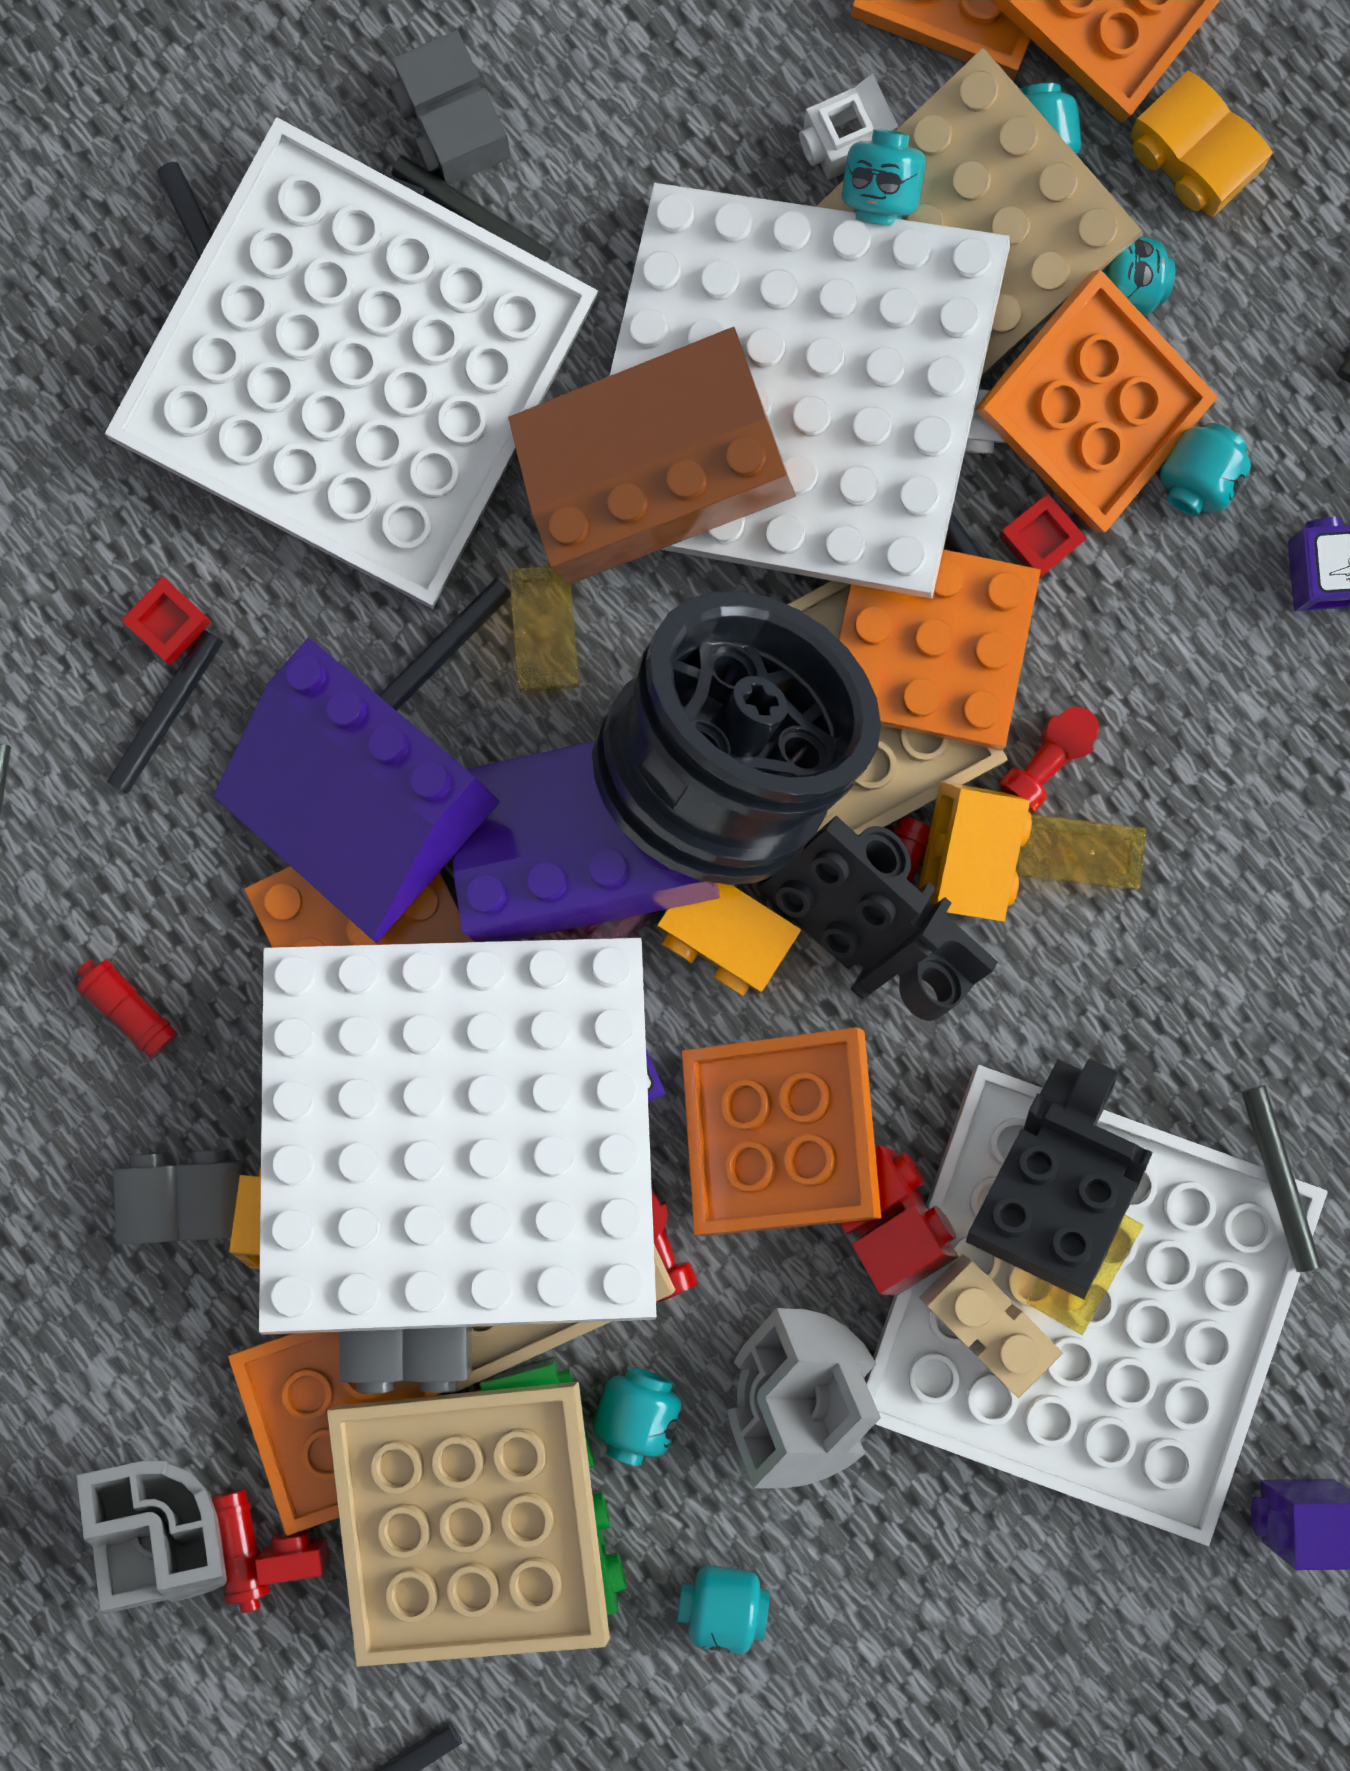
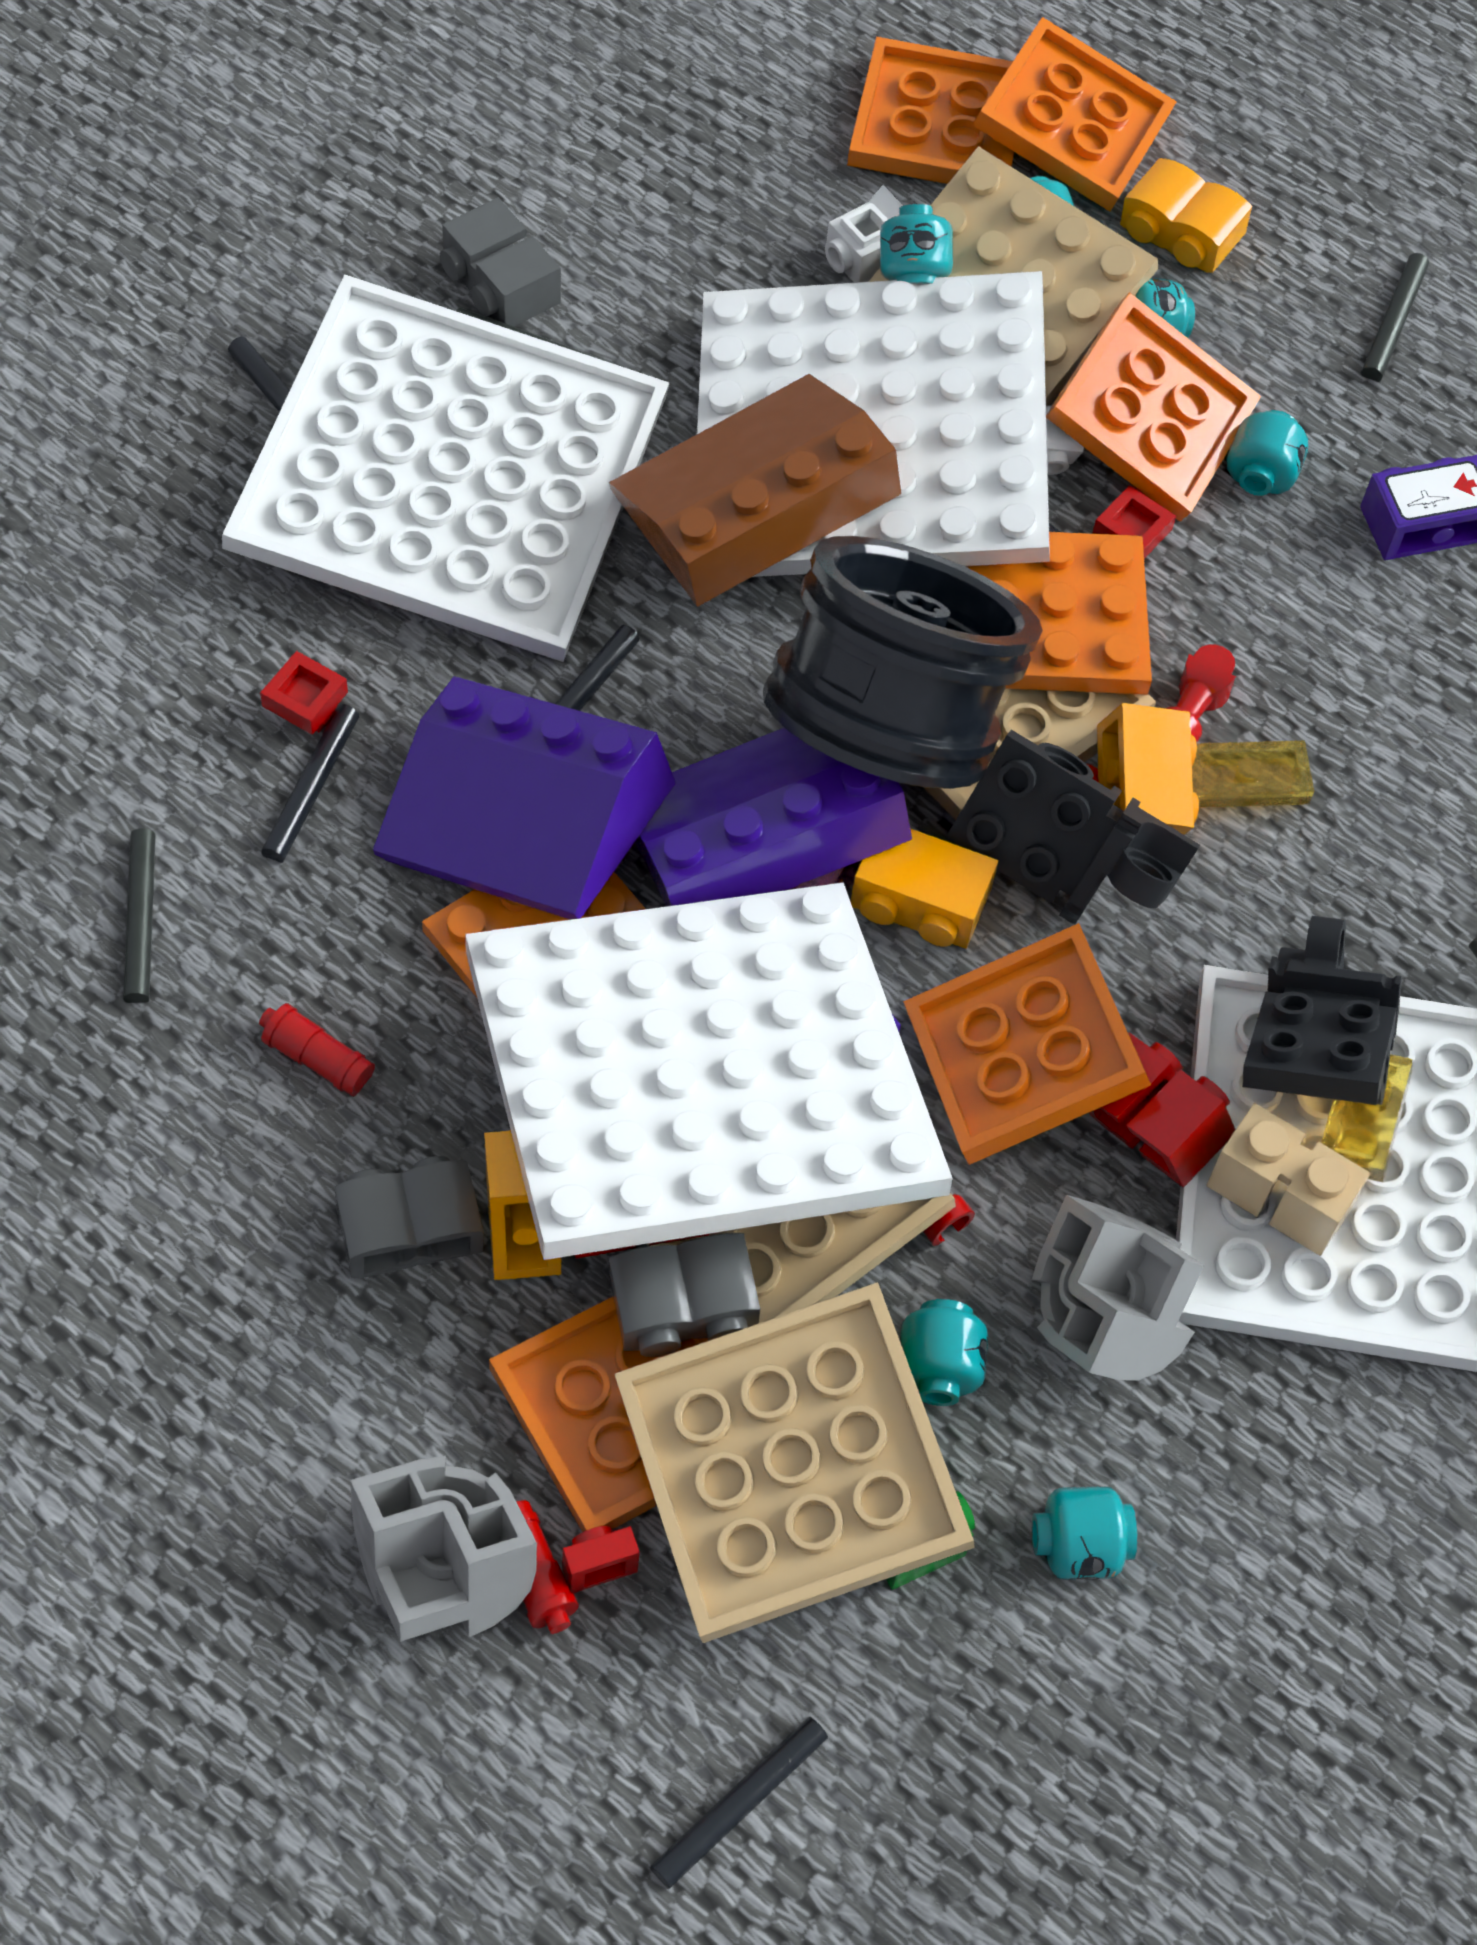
camera: 15 degrees left, 25 degrees down
clear yellow plate [509,566,580,693] -> none

